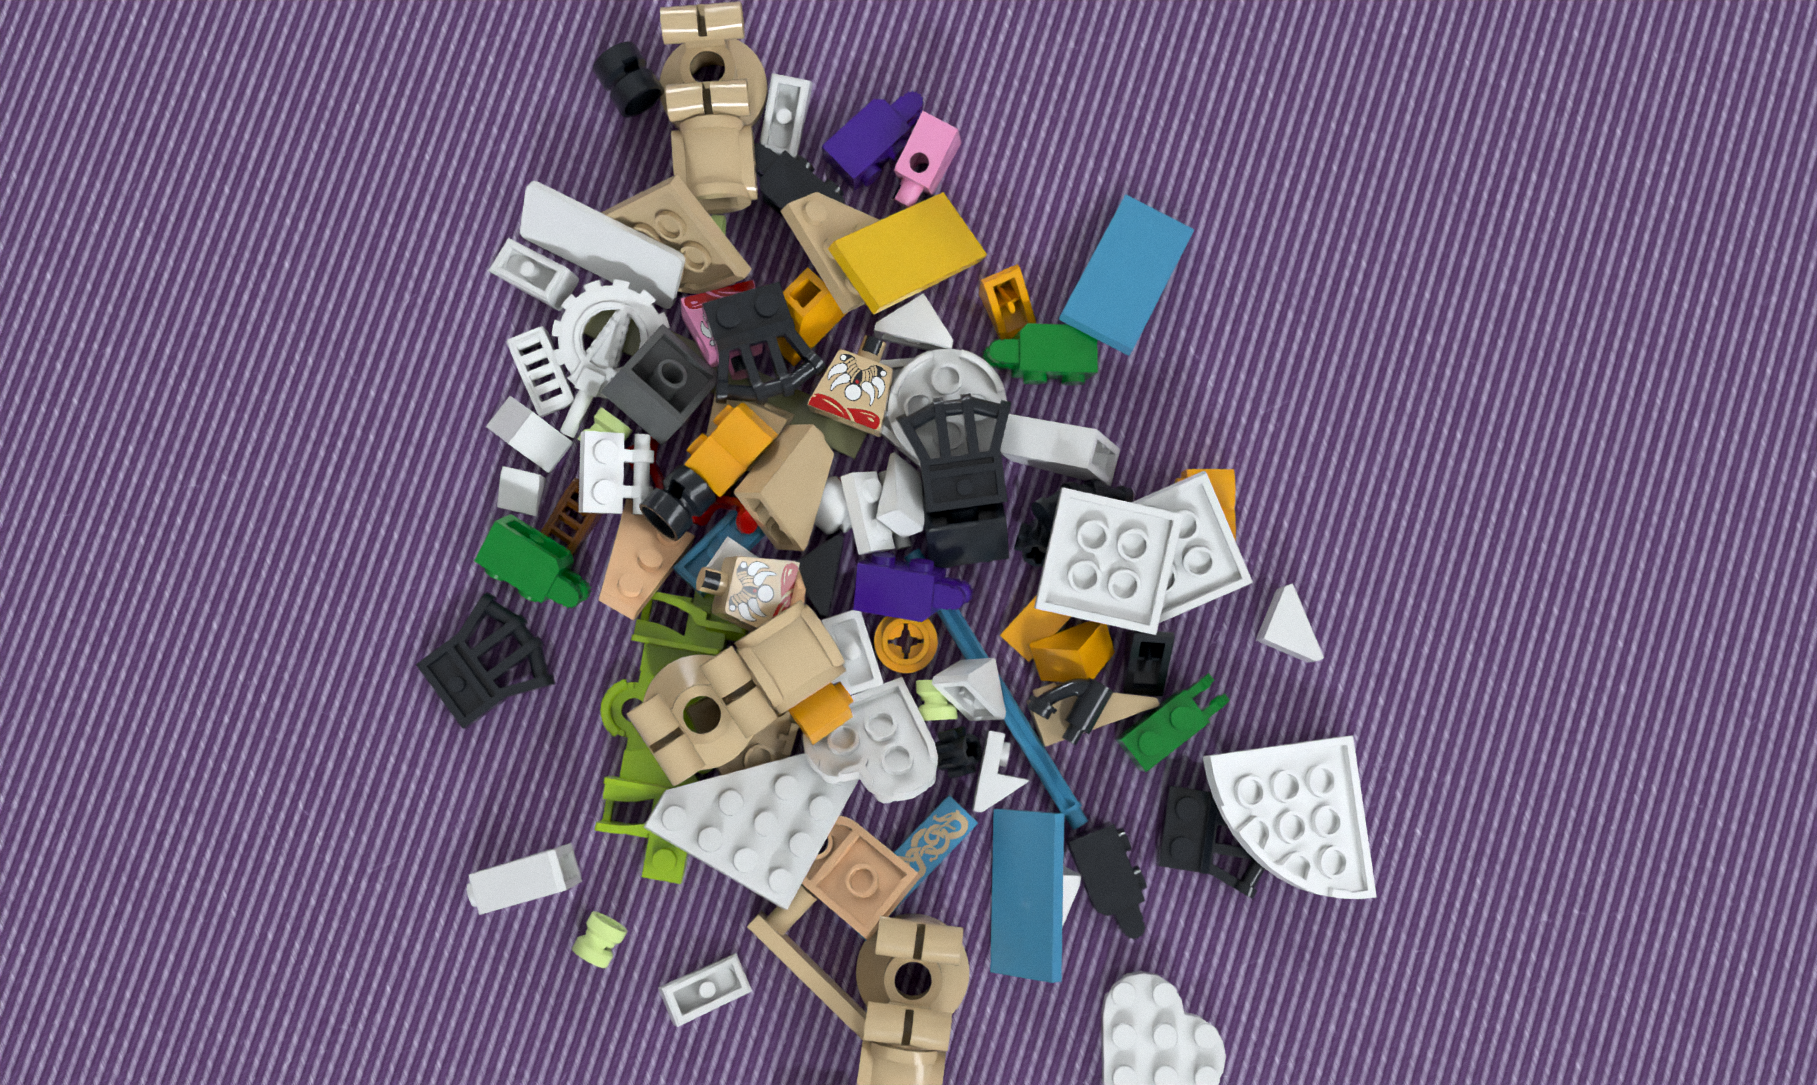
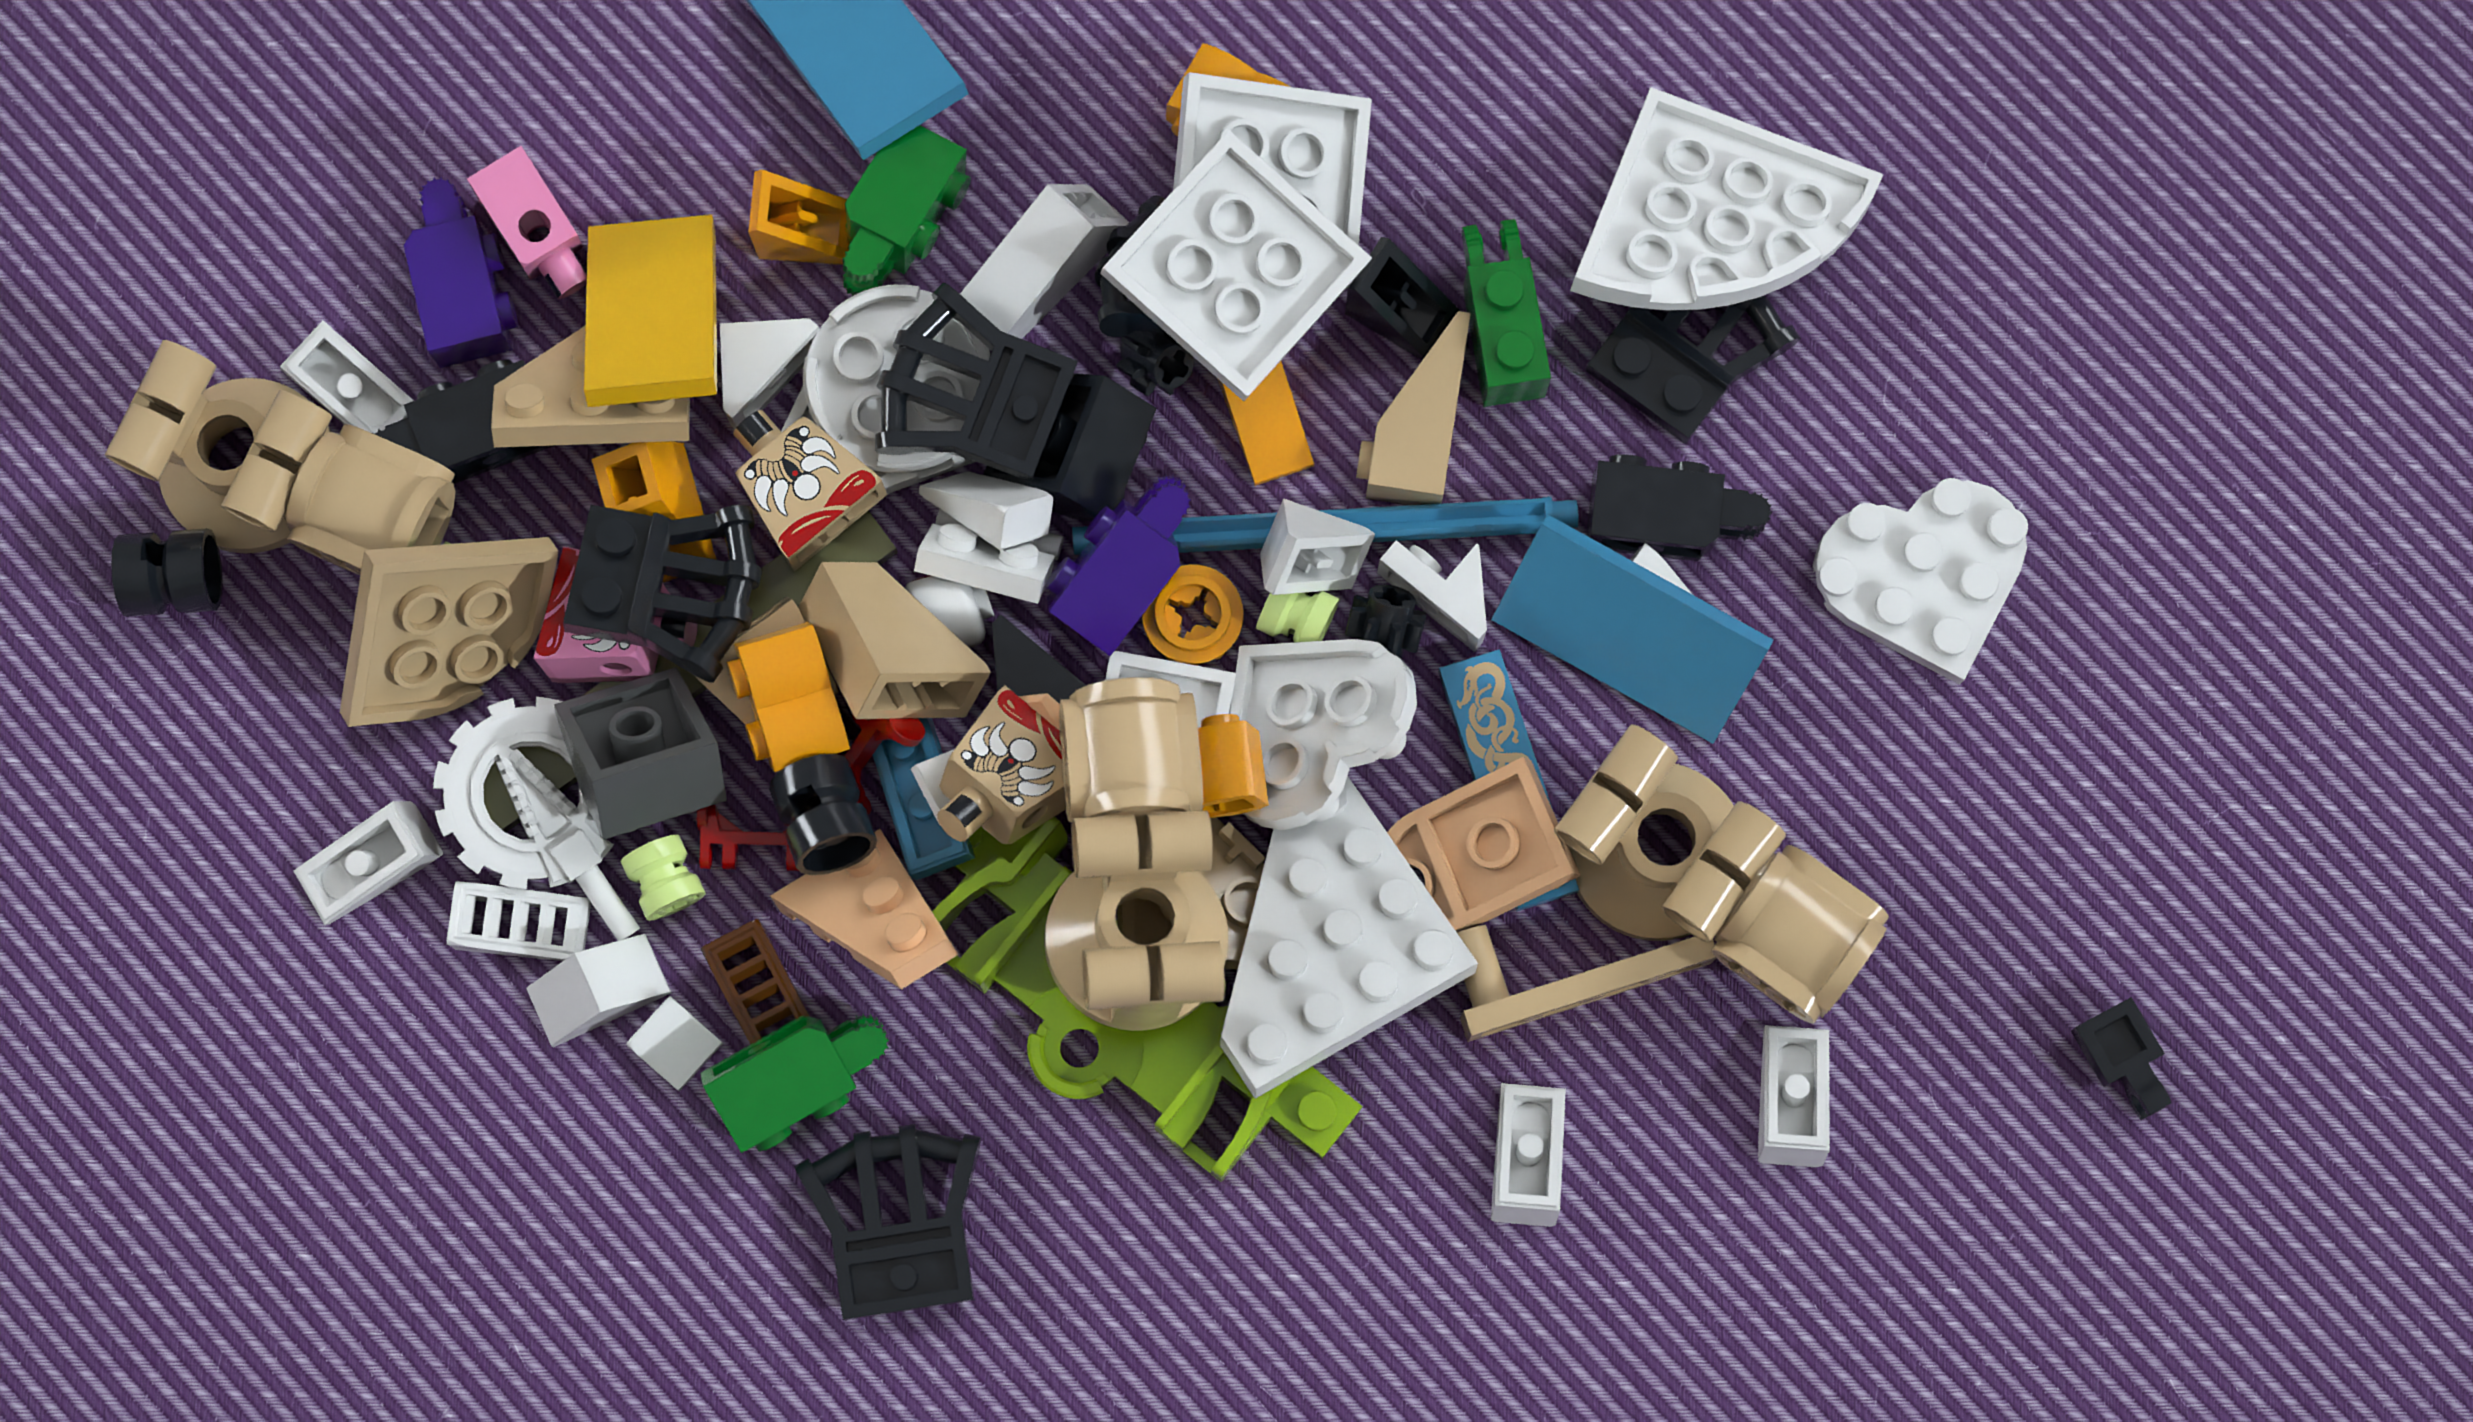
camera: 60 degrees left, 5 degrees down
white slope [467,843,582,915] -> none
white piece [520,181,685,309] -> none
yellowish green wheel [571,911,628,968] -> none
white plate [579,431,654,515] -> none
black plant [1027,678,1114,746] -> none
light orange slope [1028,621,1115,682] -> none
white slope [1256,583,1324,662] -> none

